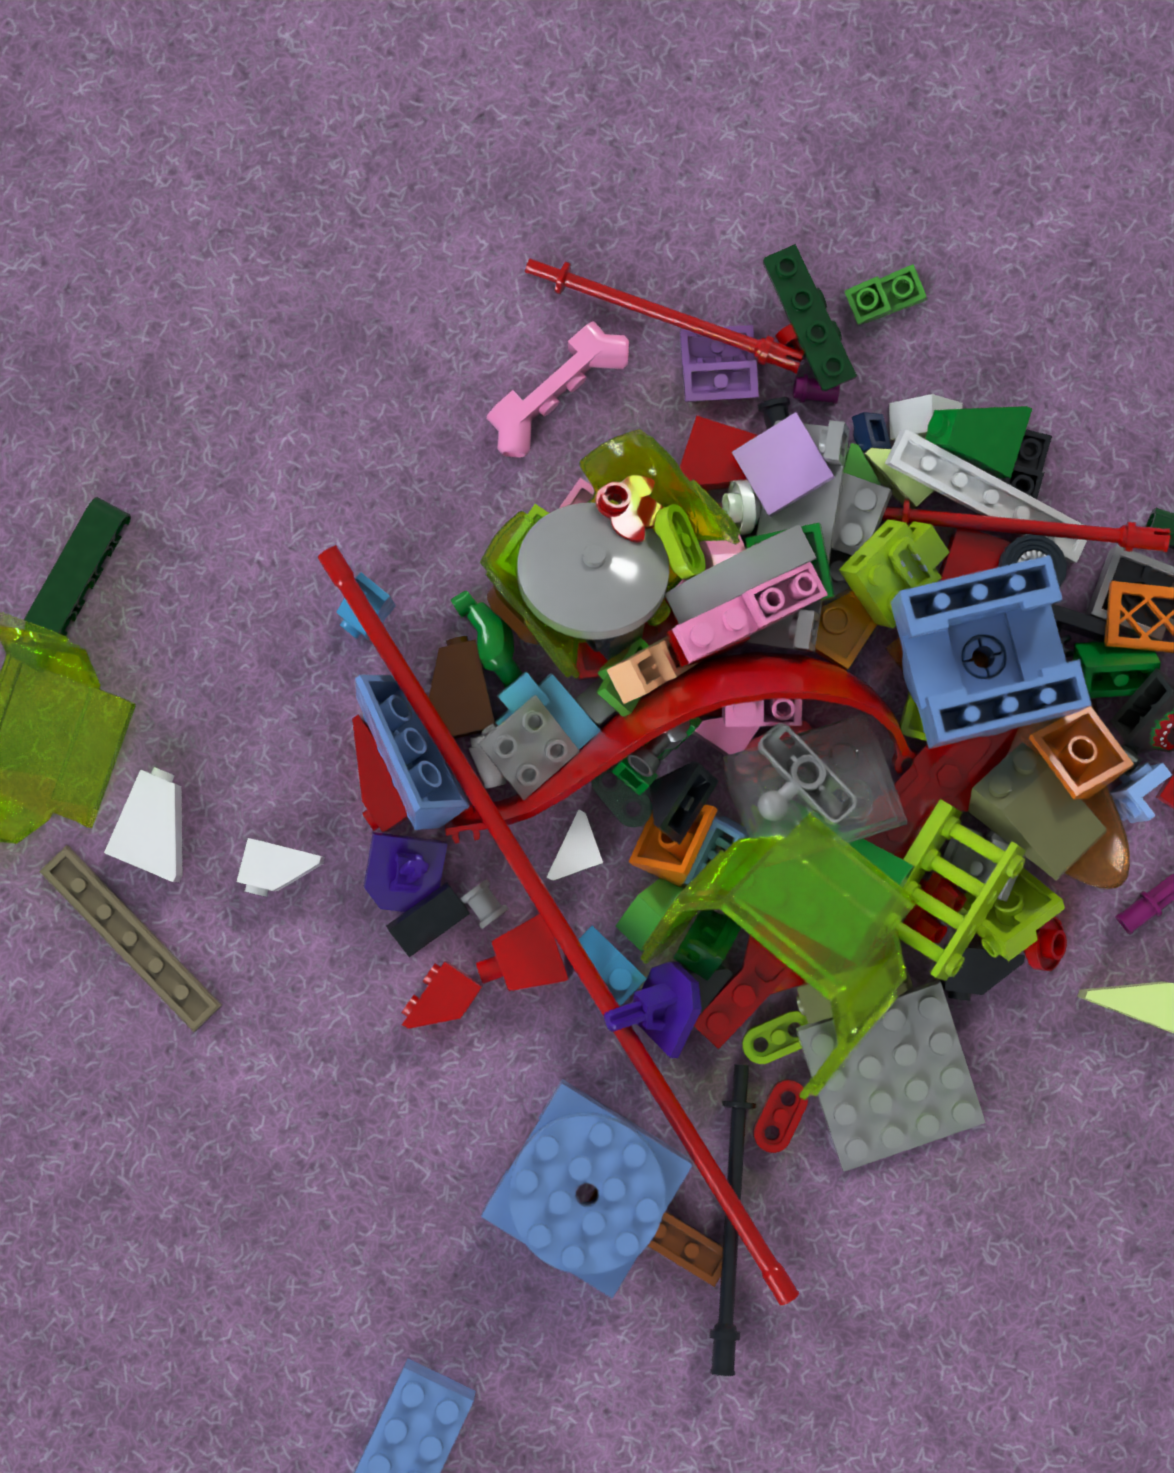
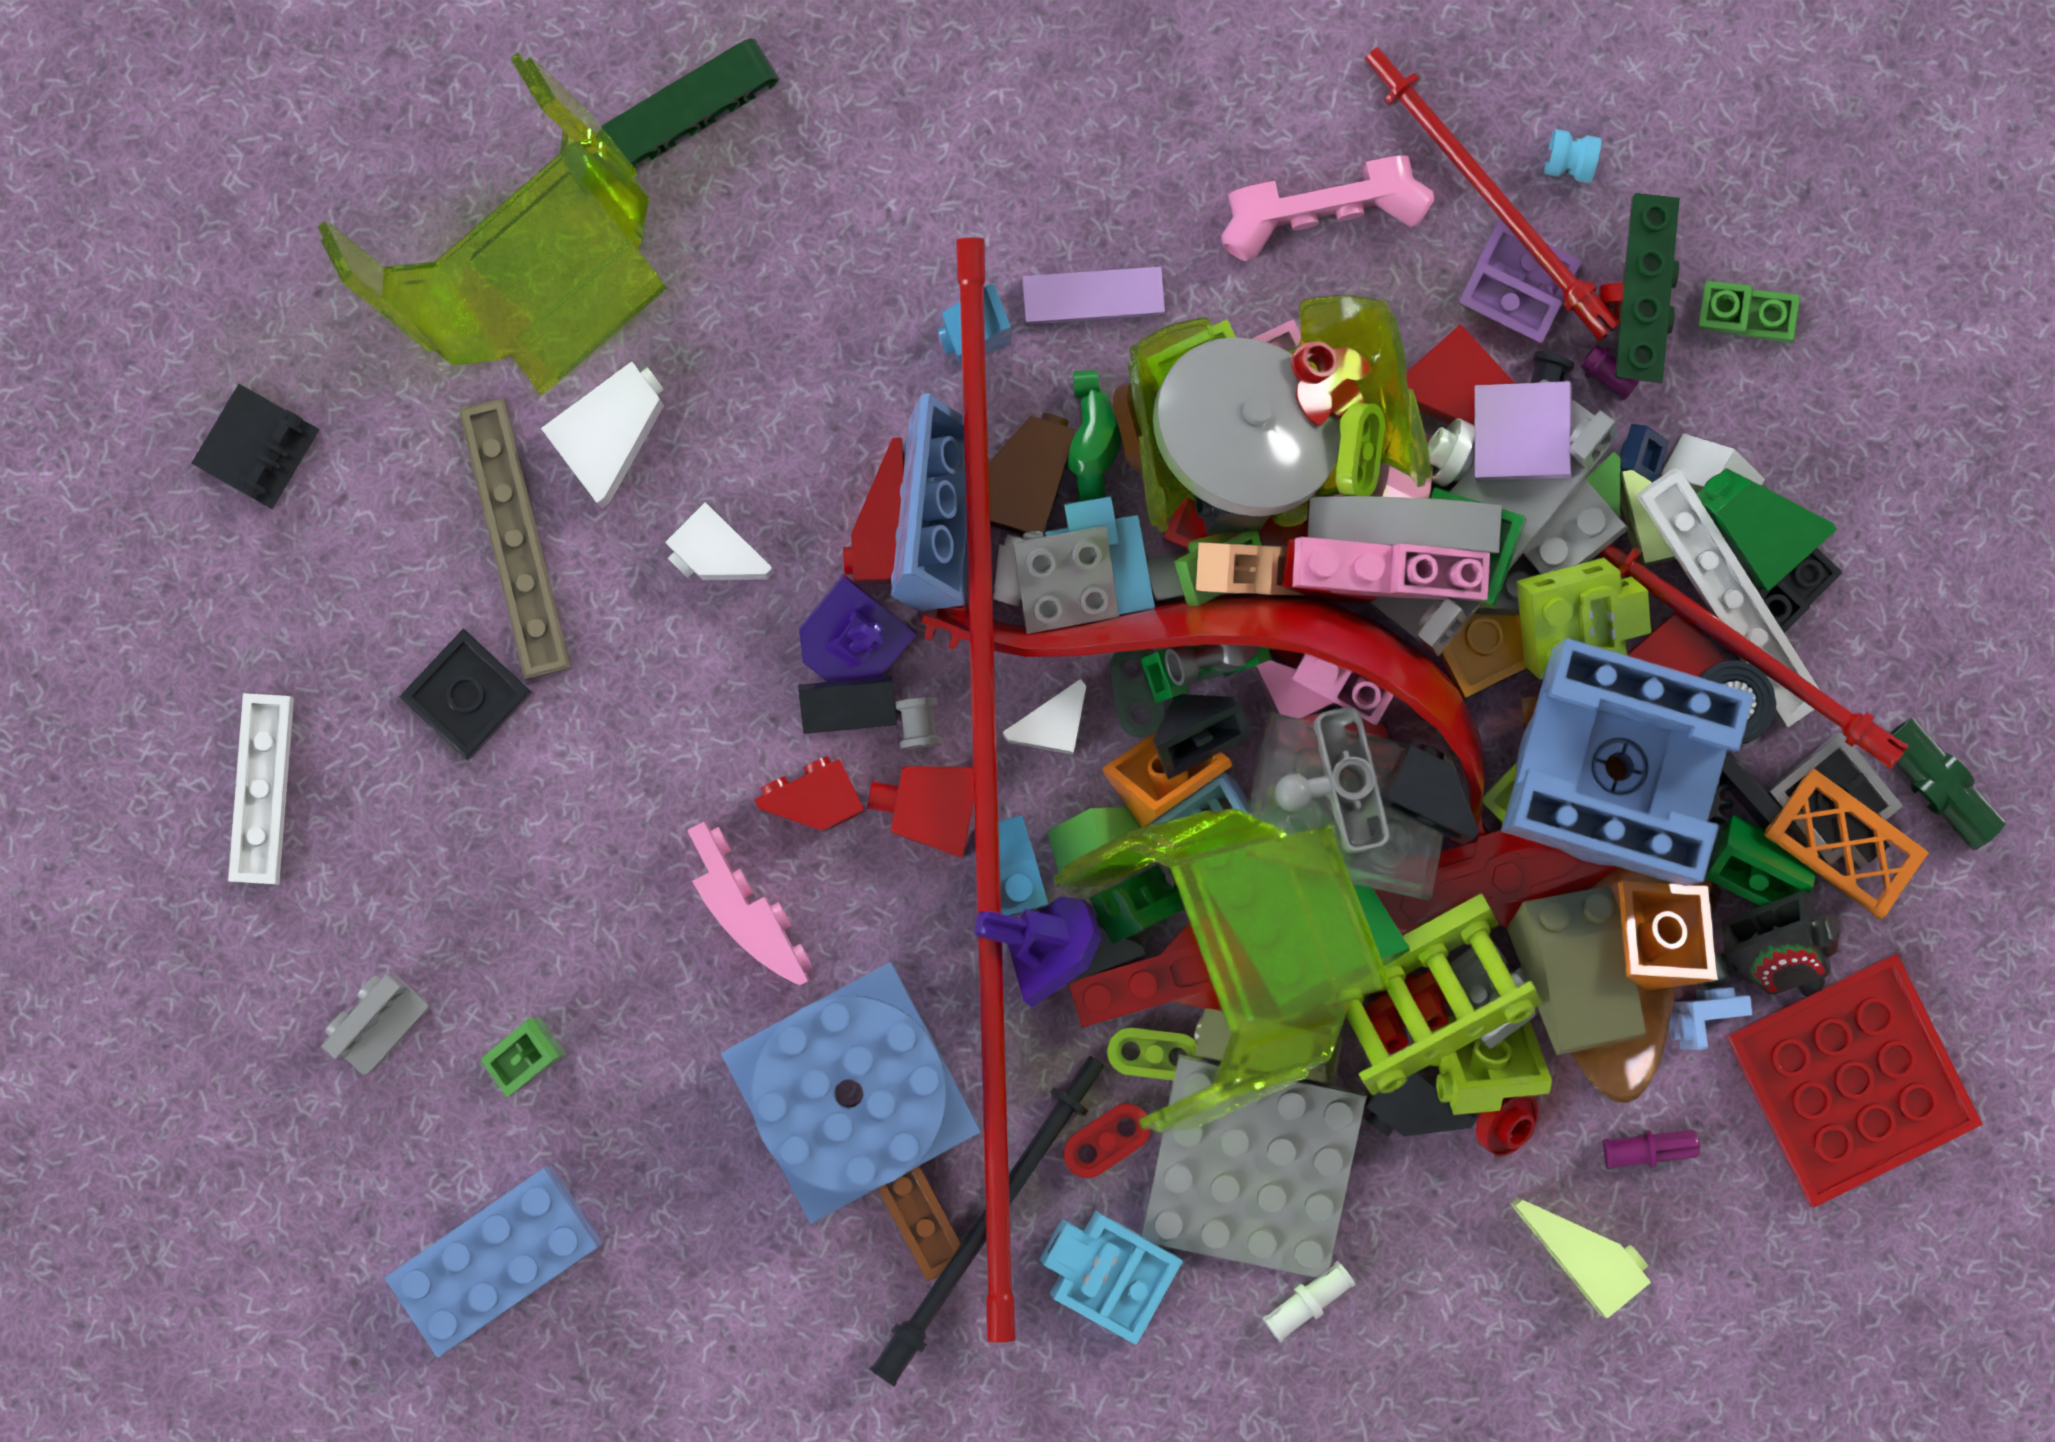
camera: 30 degrees right, 0 degrees up
none -> white plate [228,693,294,885]
none -> light grey bracket [321,974,429,1075]
none -> black tile [399,628,533,761]
none -> bright green slope [480,1017,567,1098]
none -> bright pink slope [687,822,814,986]
none -> lavender tile [1022,266,1165,325]
none -> medium azure piece [1039,1210,1183,1345]
none -> white pin [1262,1261,1356,1343]
none -> black slope [1381,744,1478,845]
none -> medium azure wheel [1544,128,1601,184]

